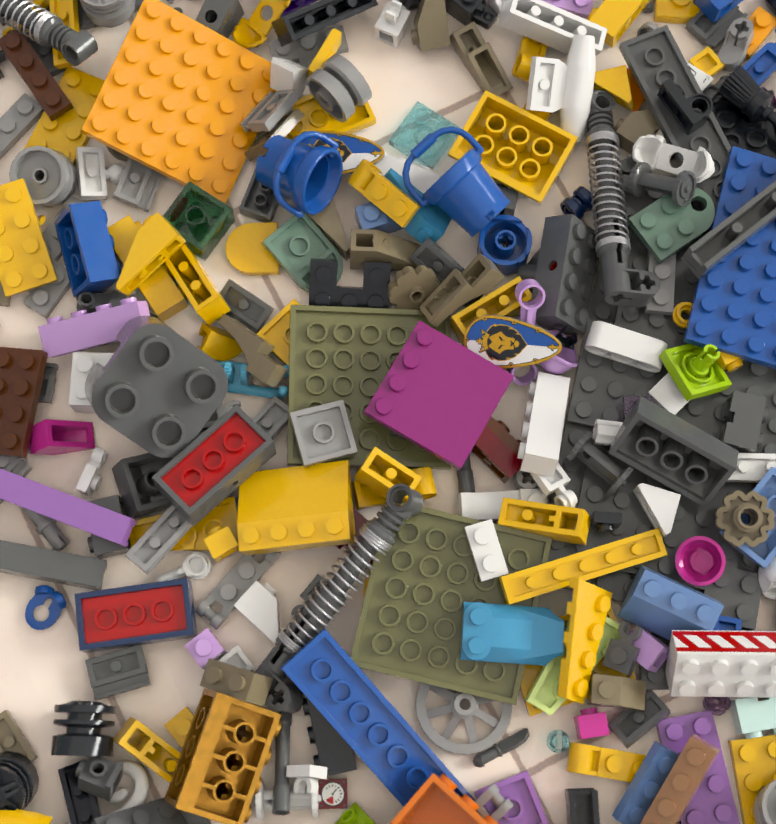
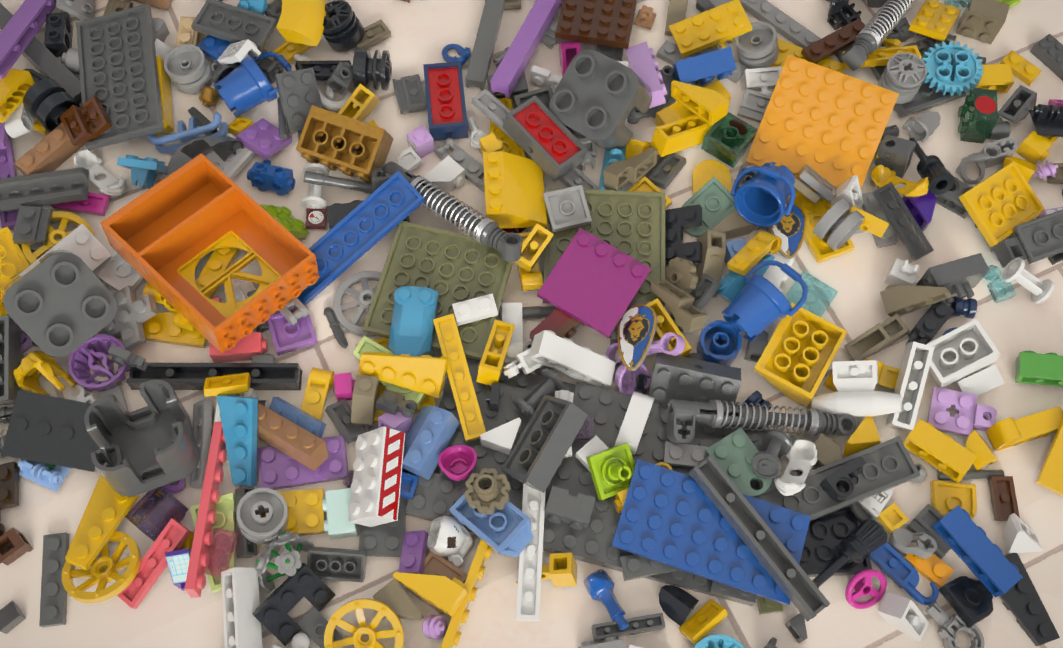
camera: 90 degrees right, 10 degrees down
dark tan brick [200,658,273,706] -> none
white tile [286,764,327,794] -> none
clear light blue hinge [547,730,570,753] -> none

